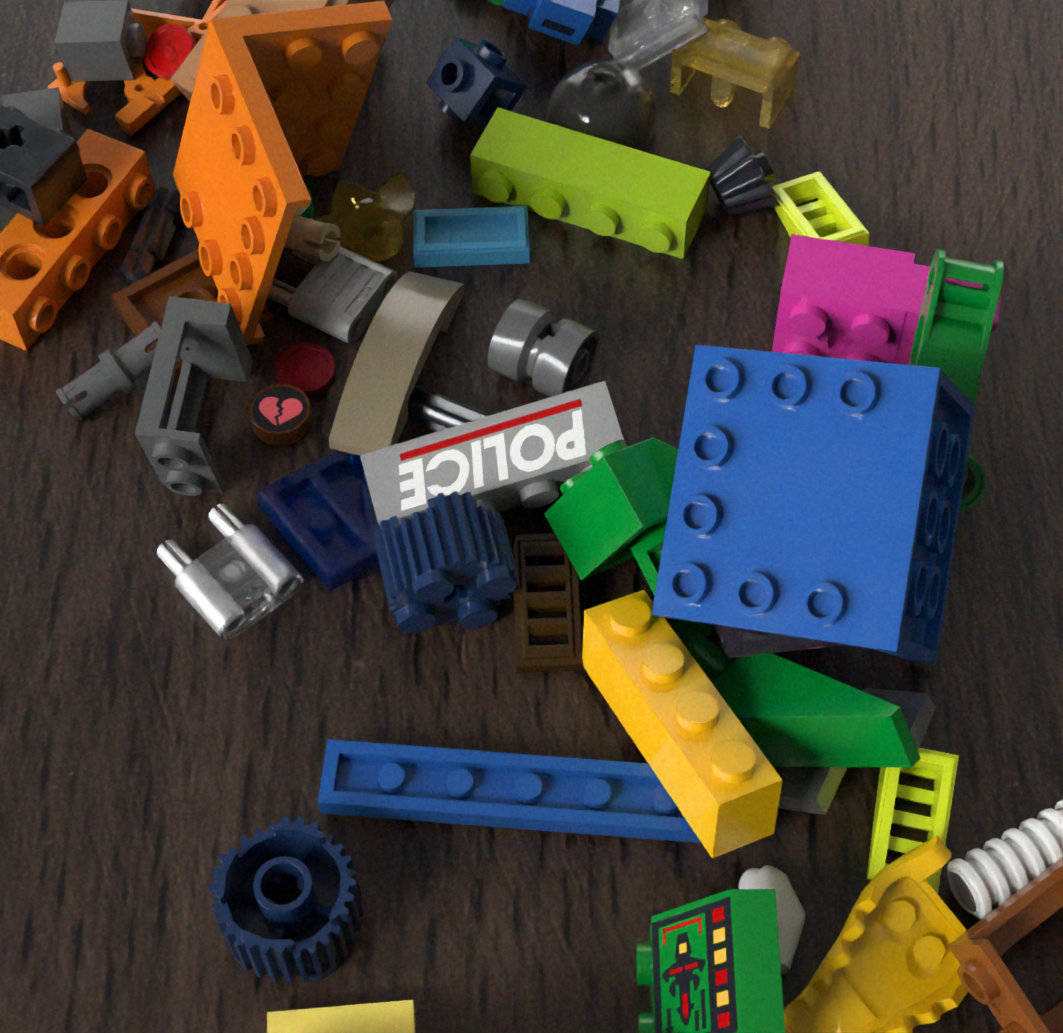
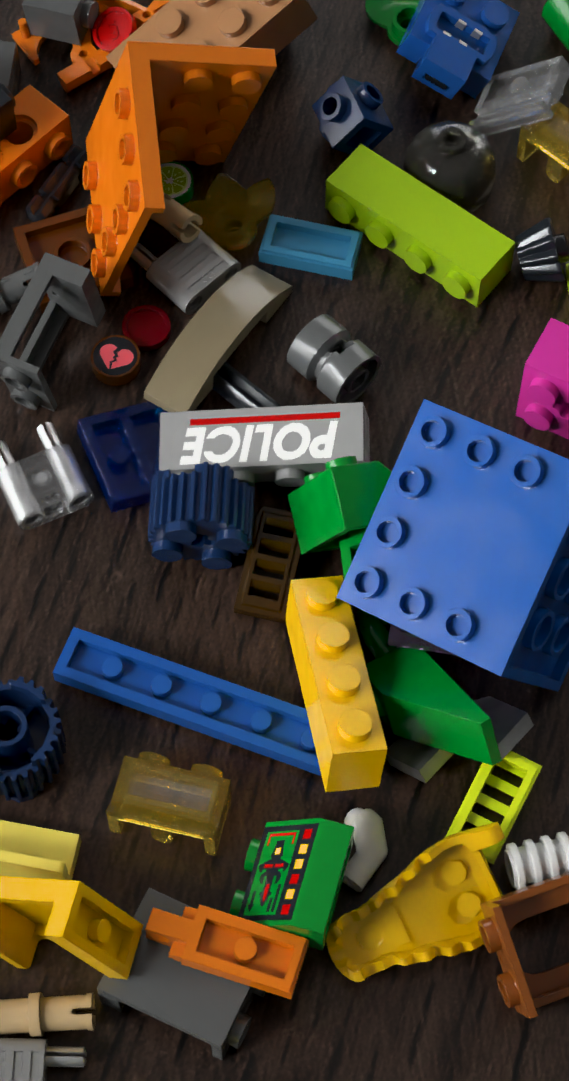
camera: 15 degrees right, 5 degrees up
none -> clear yellow window [106,752,232,856]

